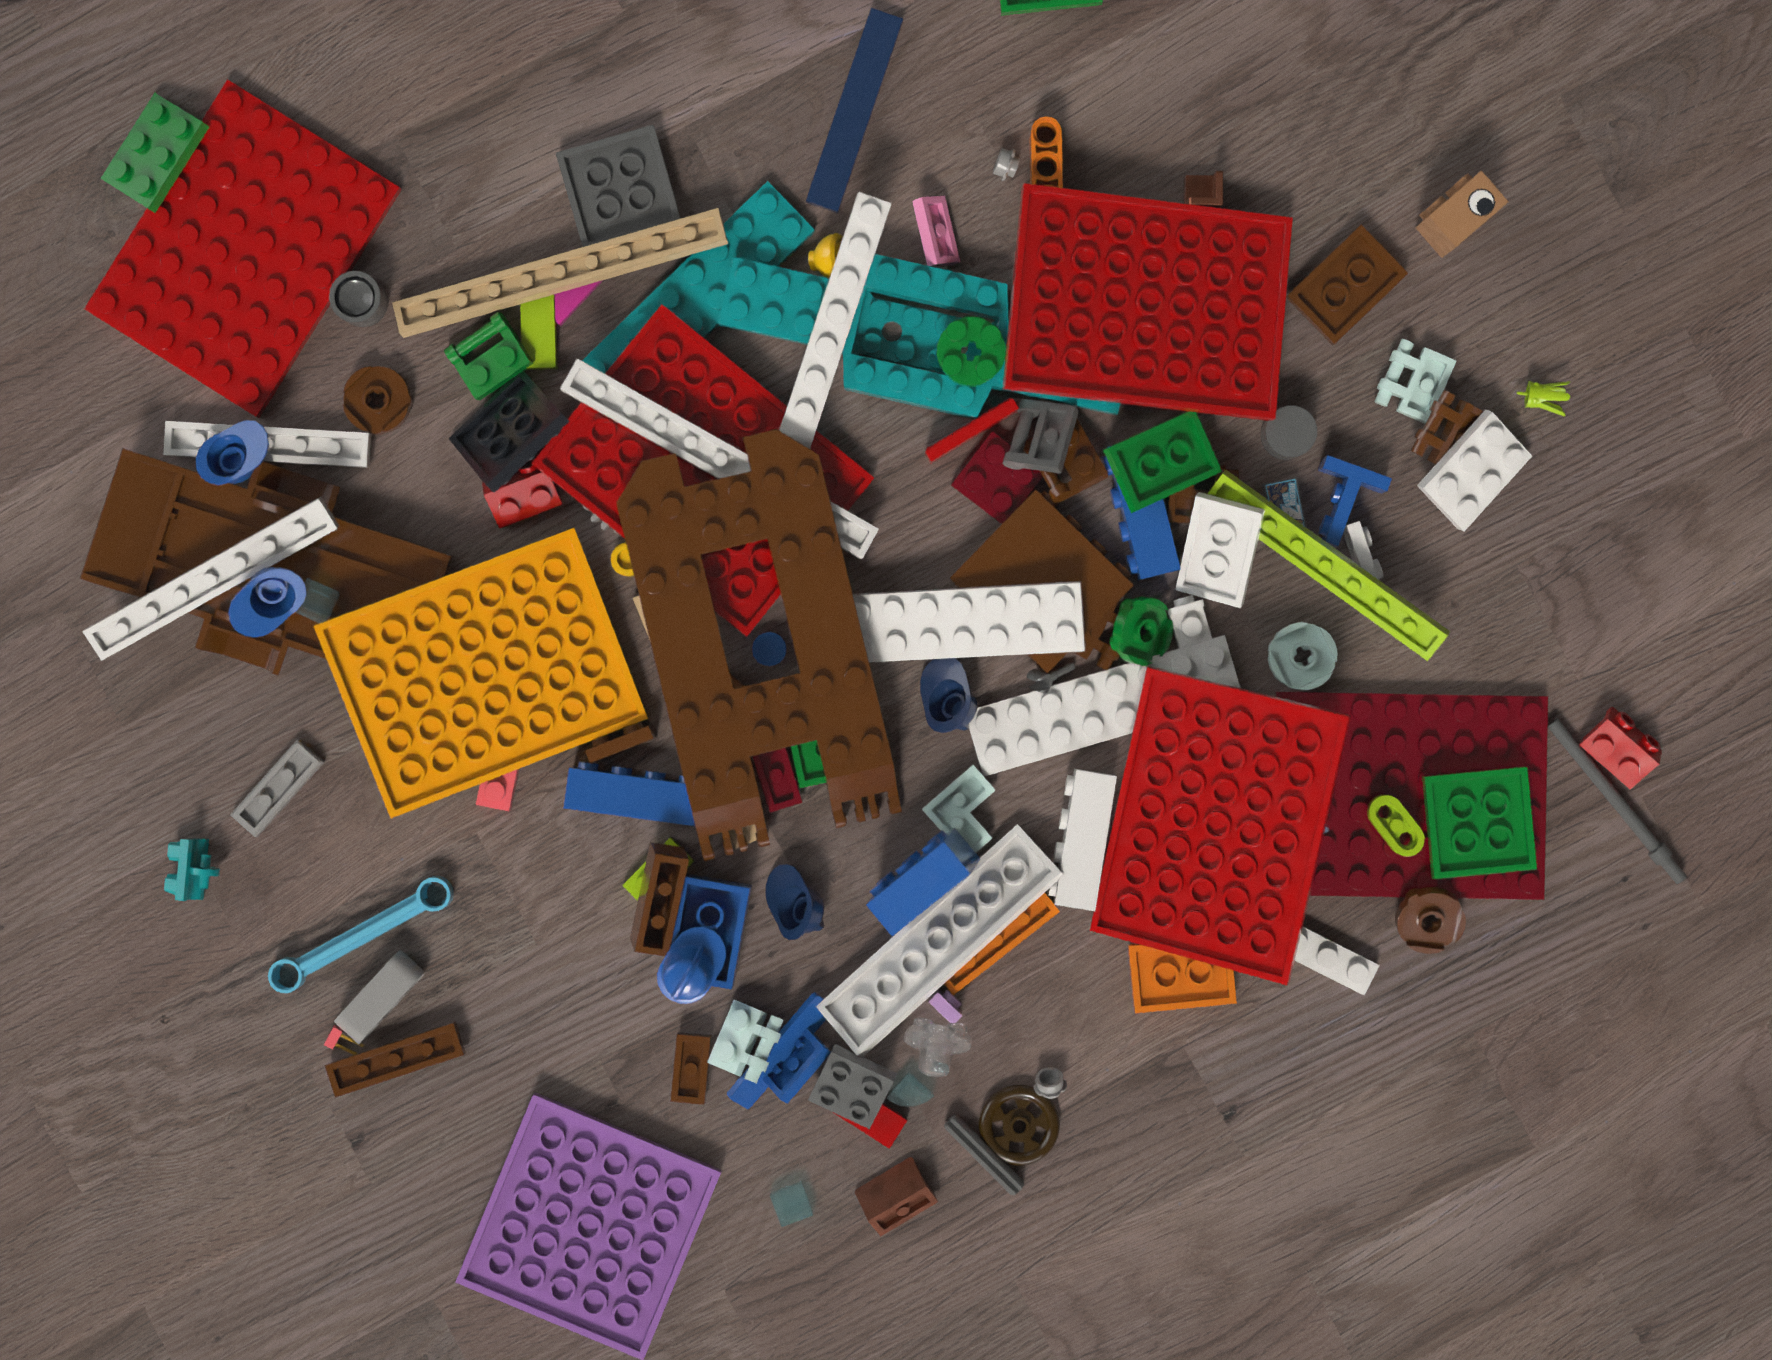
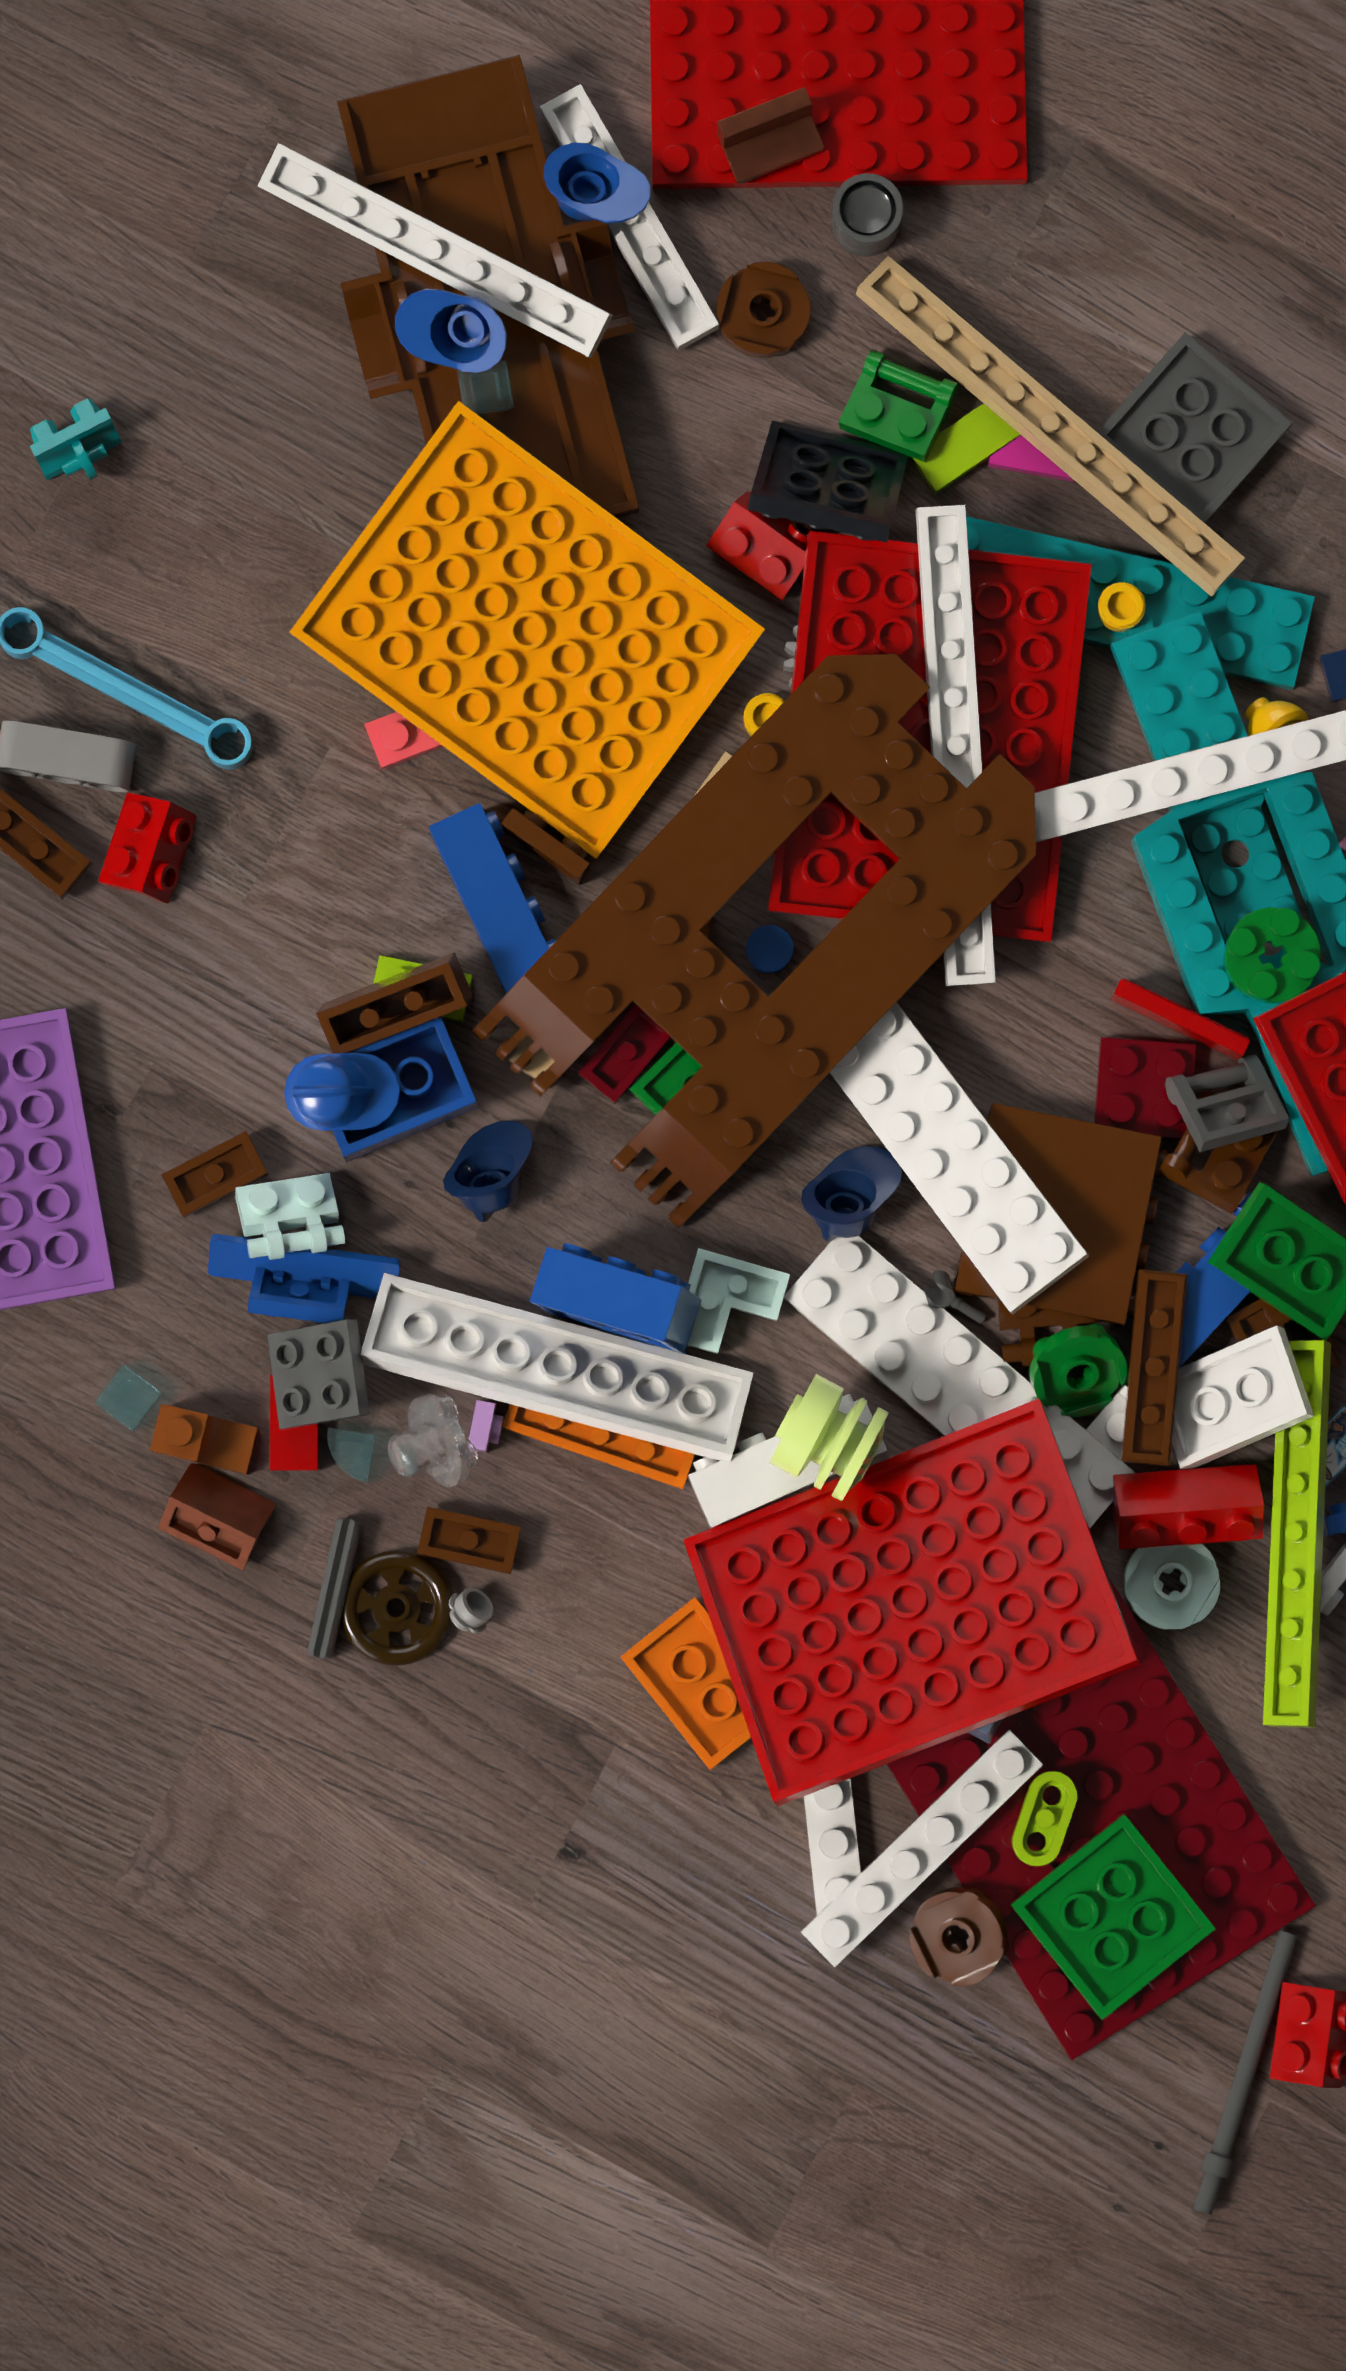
camera: 55 degrees right, 5 degrees down
light grey tile [230,739,325,837] -> none
none -> red bracket [98,792,196,904]
none -> dark orange arch [150,1404,259,1475]
none -> reddish brown plate [417,1507,521,1574]
none -> copper panel [717,87,824,184]
none -> yellowish green wheel [769,1374,889,1501]
none -> white plate [801,1730,1043,1967]
none -> yellow tile [1097,582,1146,632]
none -> red brick [1112,1464,1264,1549]
none -> reddish brown tile [1120,1269,1187,1466]

